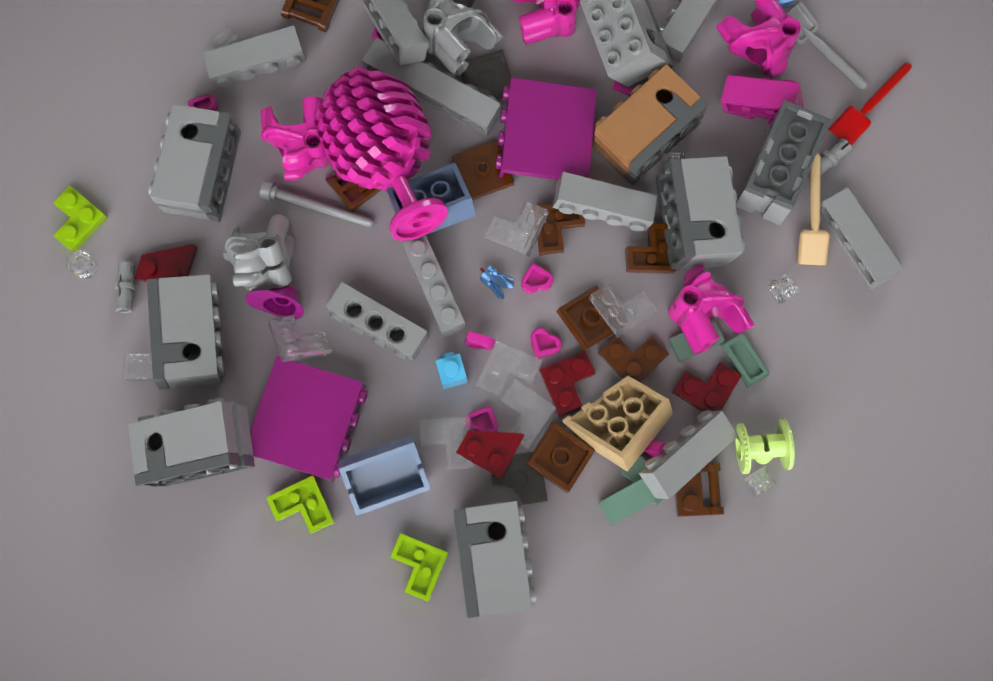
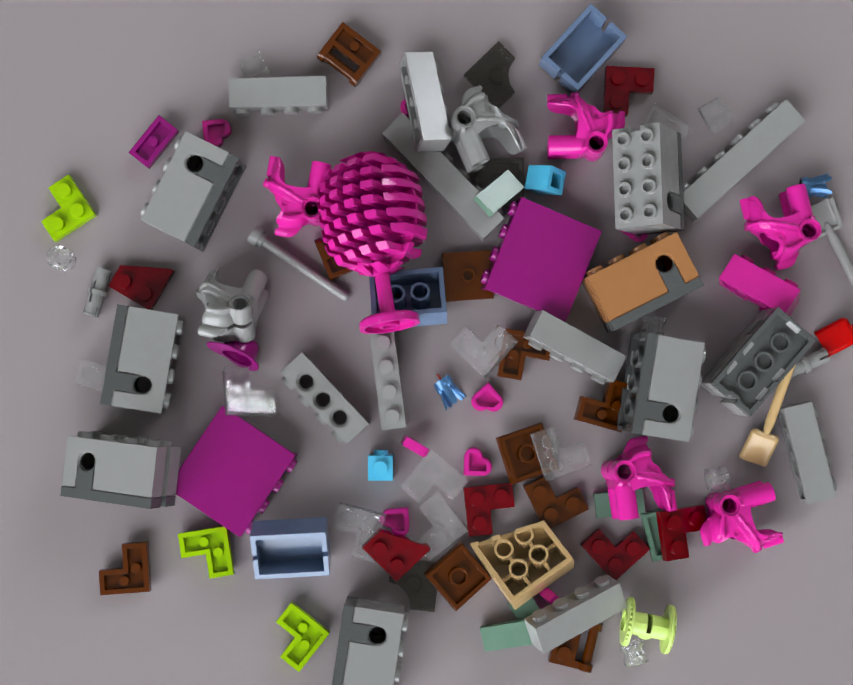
camera: 15 degrees right, 10 degrees up
none -> reddish brown plate [99,541,152,595]
none -> magenta plate [128,115,179,169]
none -> tile [473,170,524,217]
none -> medium azure brick [524,165,566,196]
none -> dark red plate [656,505,707,561]
none -> dark pink helmet [700,481,784,553]

